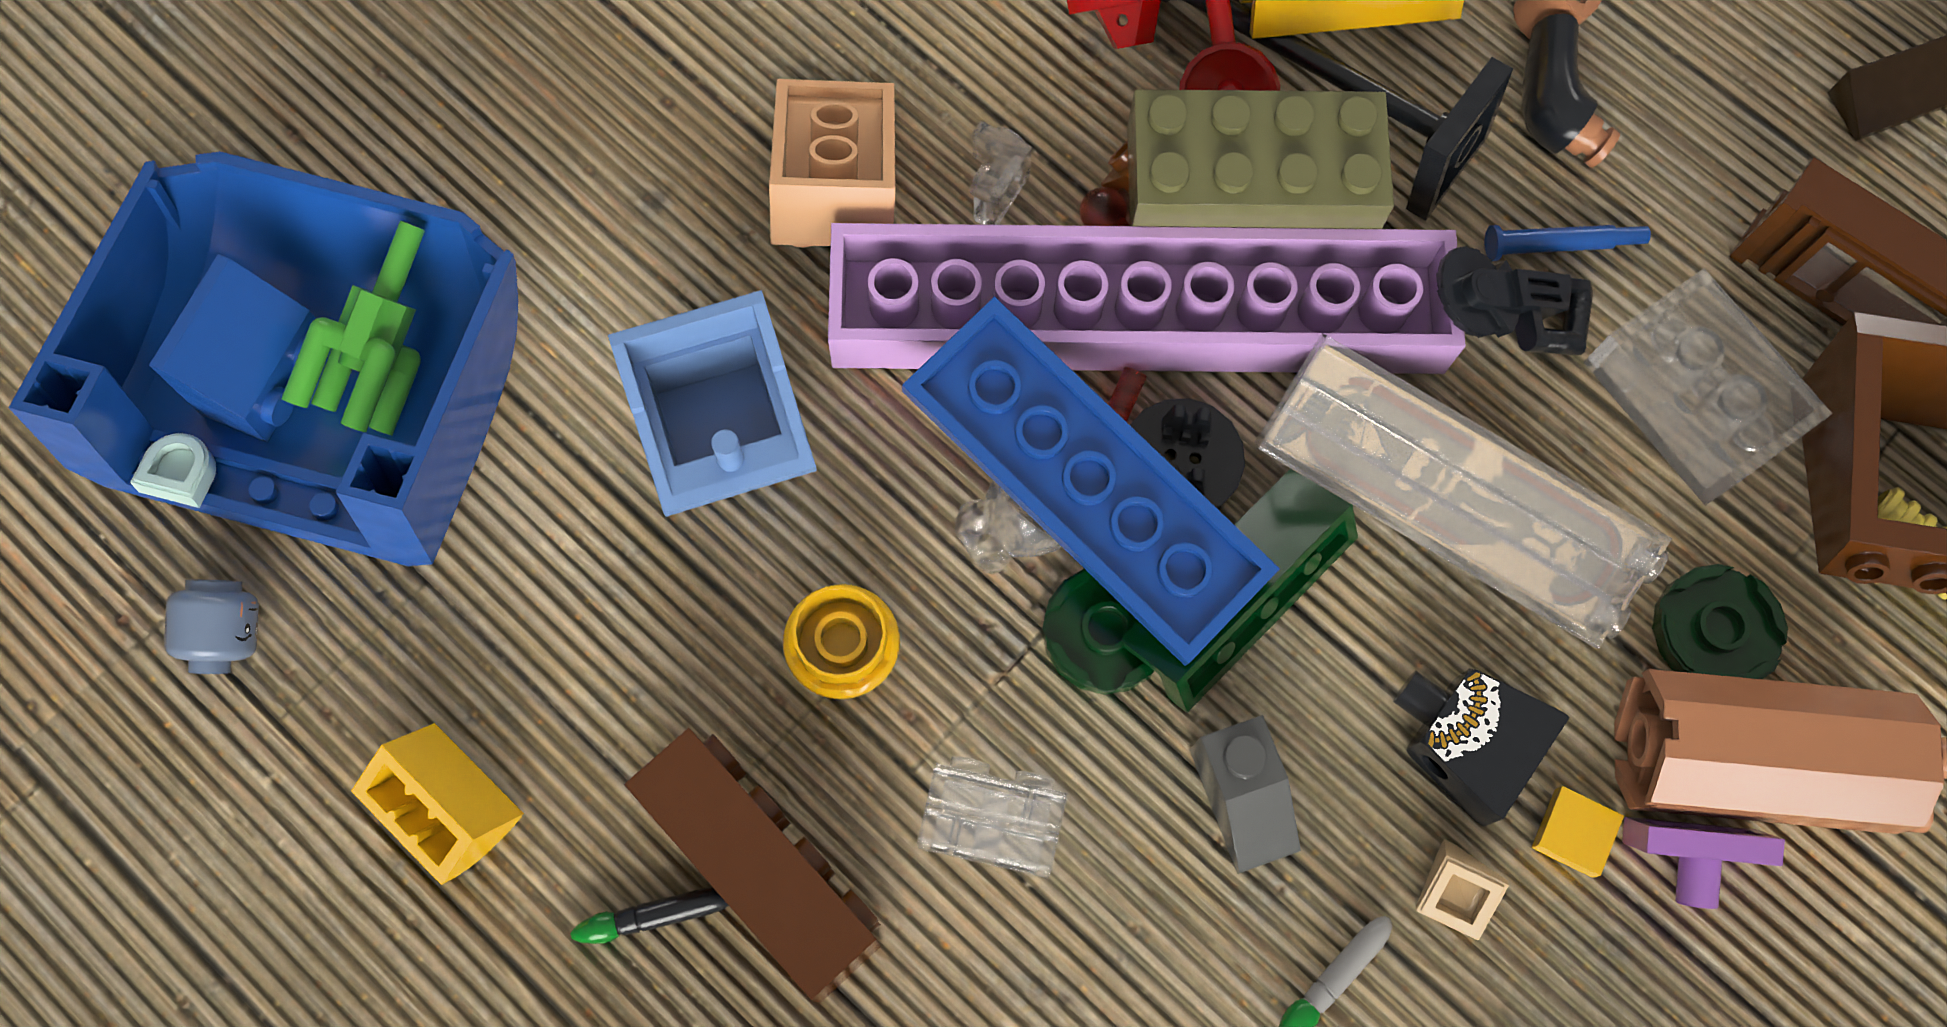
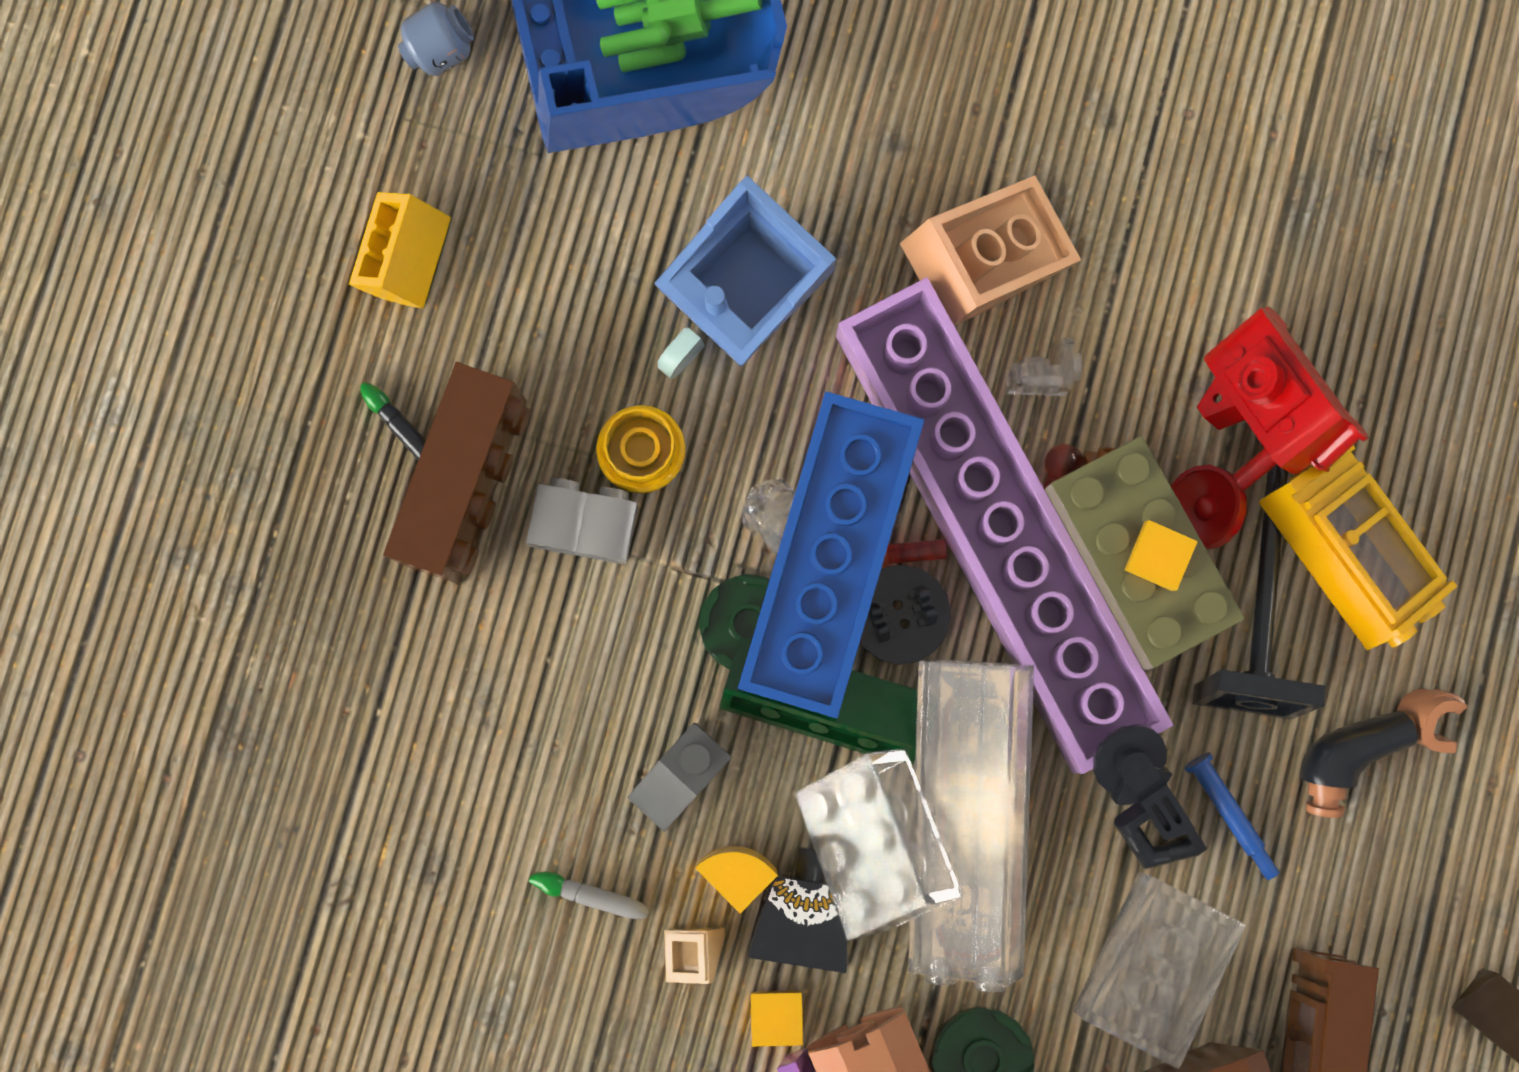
camera: 65 degrees right, 10 degrees up
clear brick [917,756,1067,878] -> none
none -> light grey brick [526,478,638,565]
none -> light aqua tile [657,327,705,379]
none -> yellow brick [695,846,778,914]
none -> clear brick [794,749,963,941]
none -> yellow tile [1124,520,1198,591]

